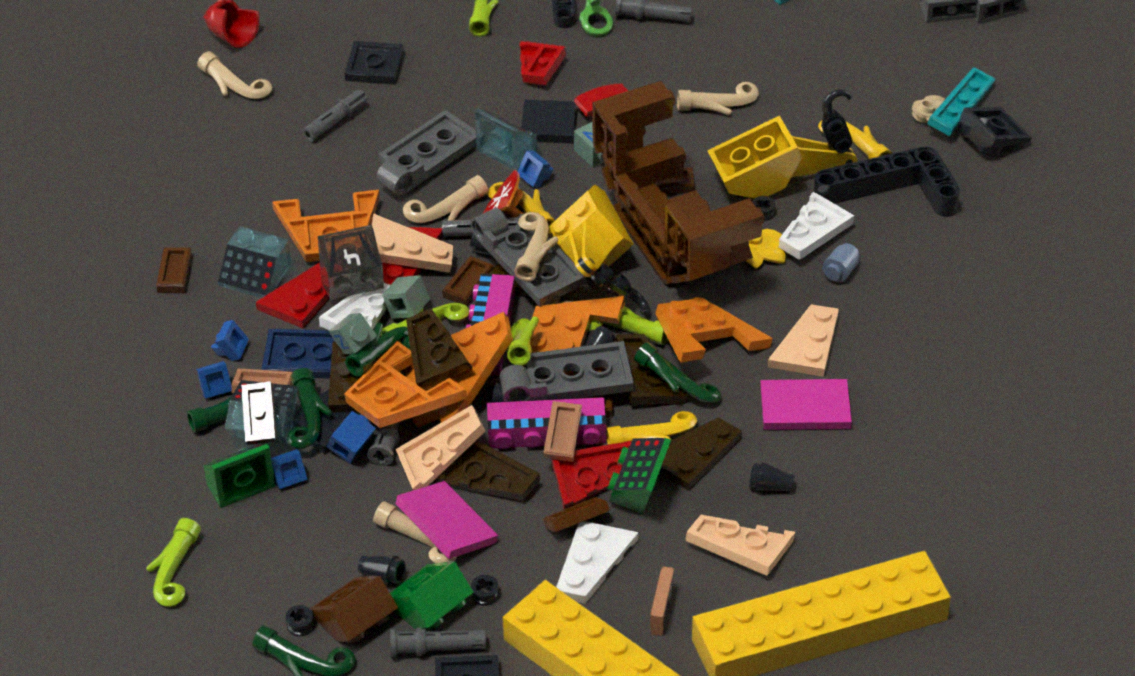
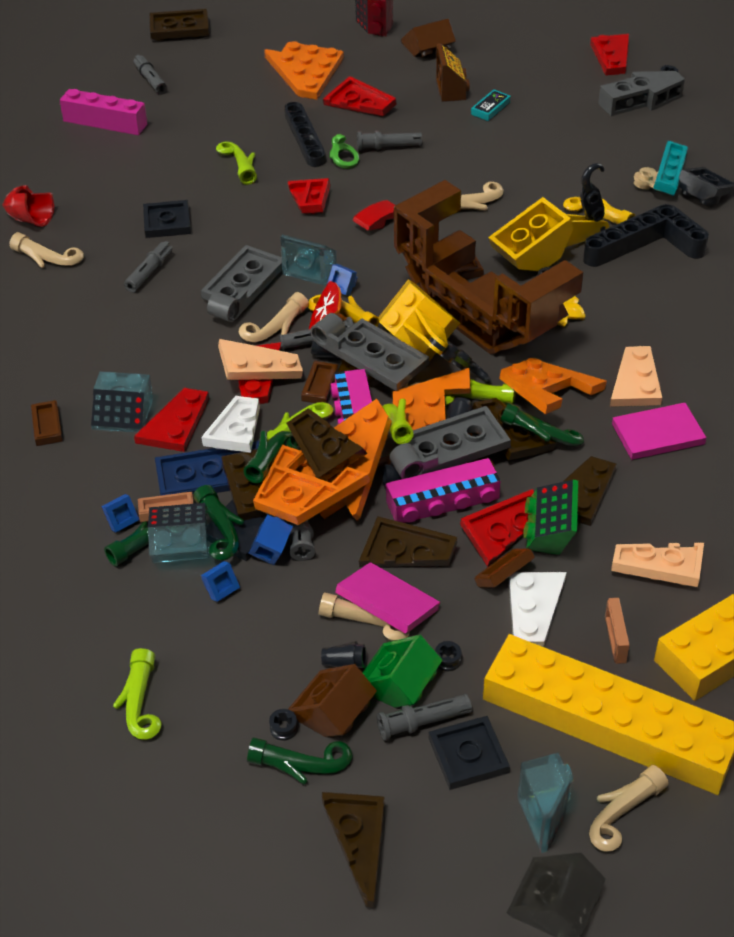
camera: 15 degrees left, 0 degrees up
green slope [203,444,275,508] -> none
blue tile [211,320,249,361] -> none
plate [242,381,277,445] -> none
orange wing [272,190,380,262] -> none
clear smoke slope [317,225,384,300] -> none
sand green brick [328,313,377,354] -> none
sand green brick [382,275,430,319] -> none
light nougat wing [396,405,485,490] -> none
tan plant [514,212,559,281] -> none
black tile [520,99,576,144] -> none
nougat tile [543,401,582,462] -> none
sand green brick [574,122,604,167] -> none
yellow plant [606,411,697,445] -> none
black cone [749,462,795,492] -> none
white wing [779,192,854,260] -> none
sand blue brick [822,243,860,282] -> none

